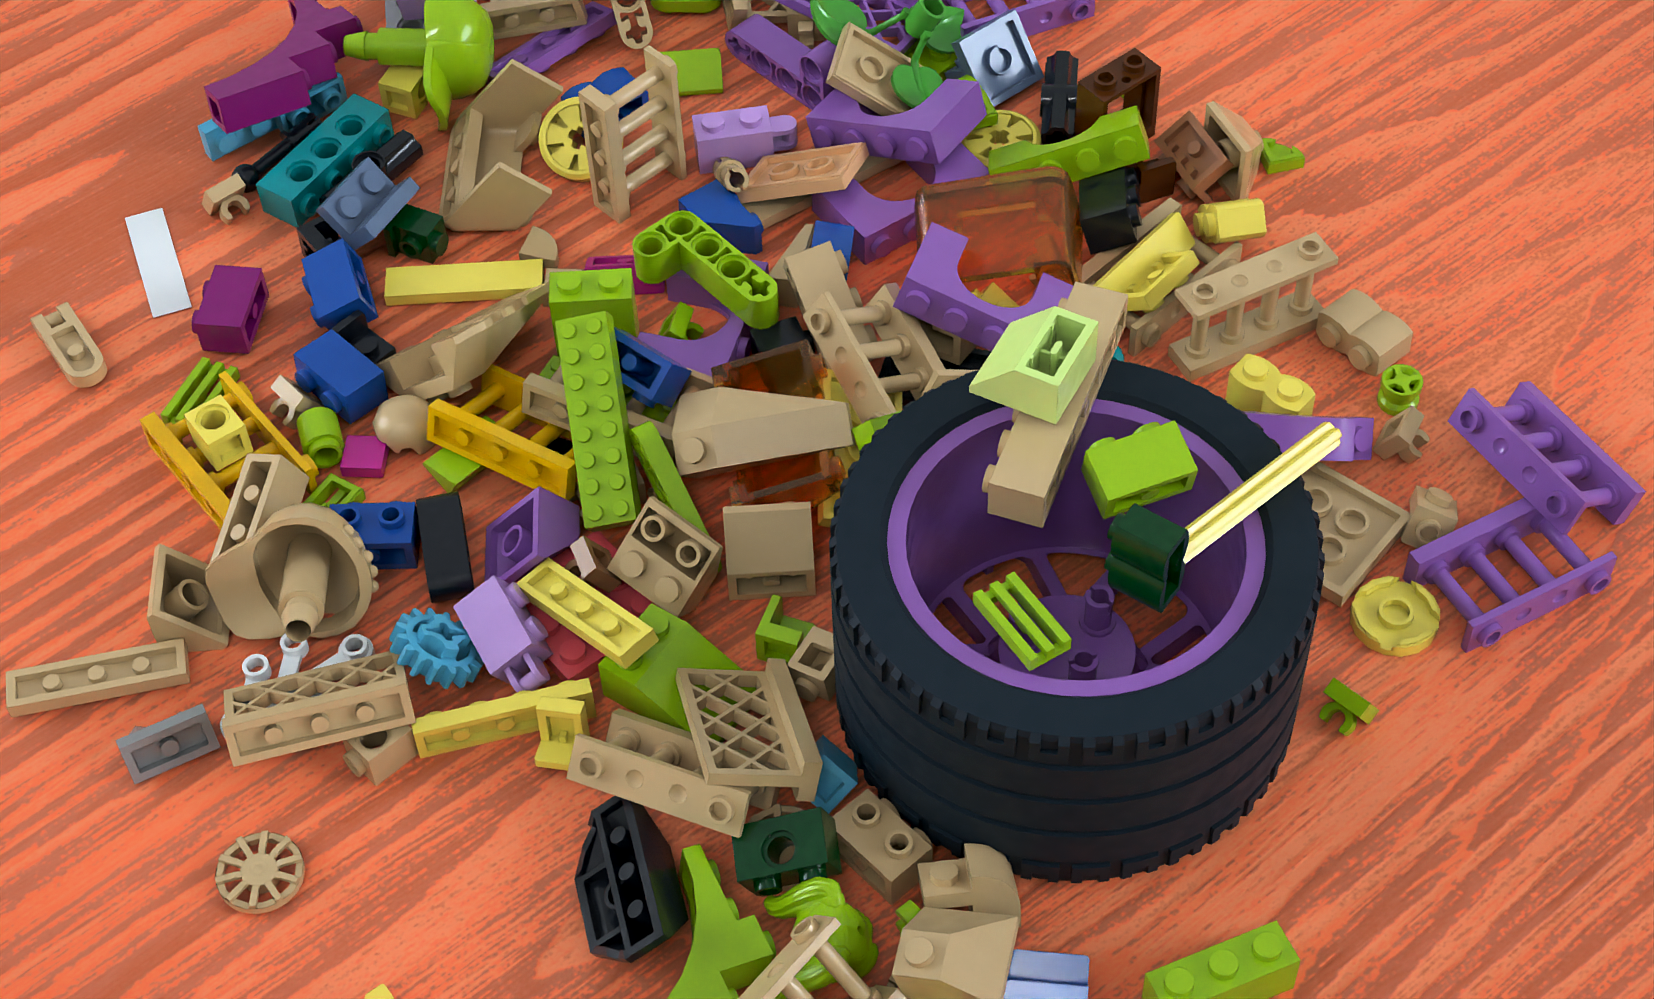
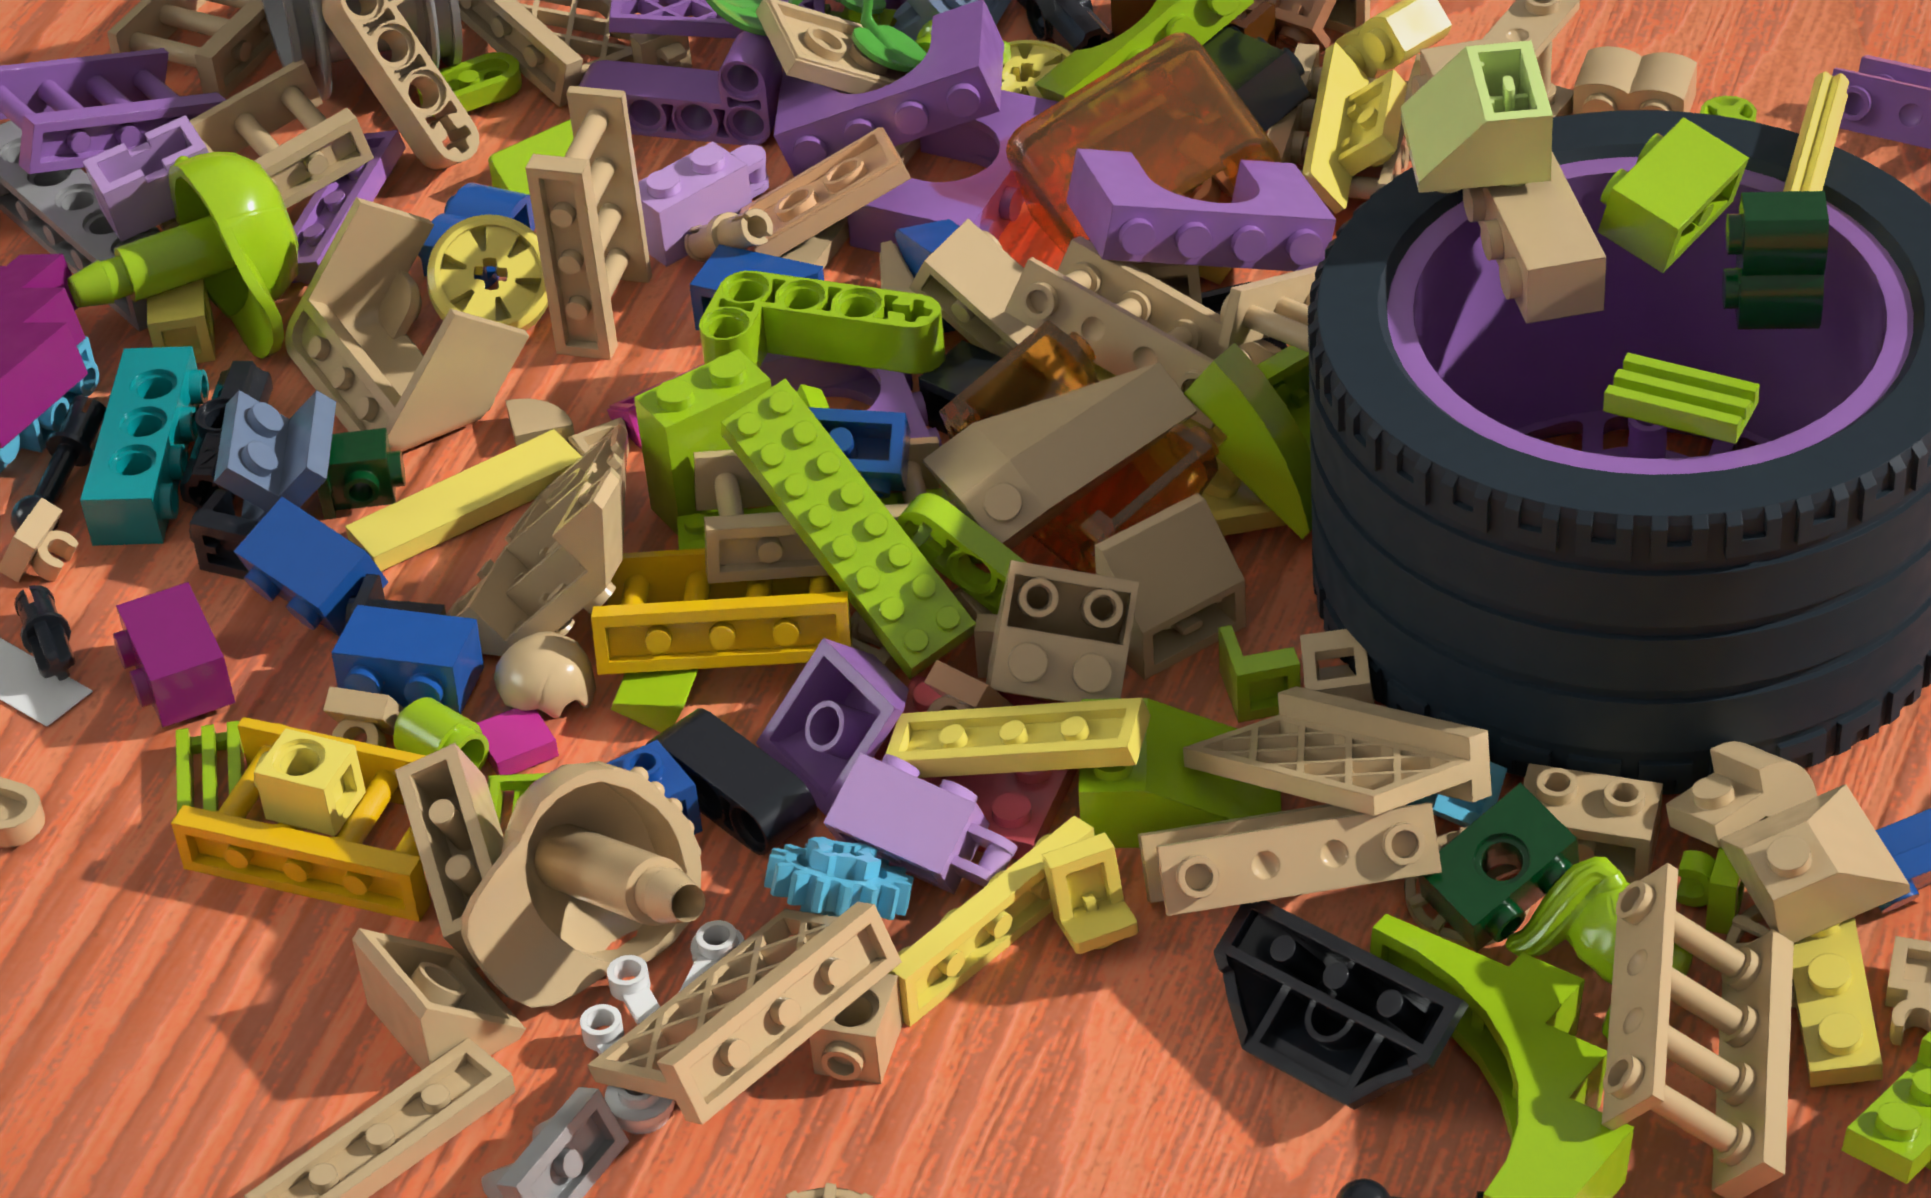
camera: 30 degrees left, 10 degrees down
none -> black axle [14,585,76,681]

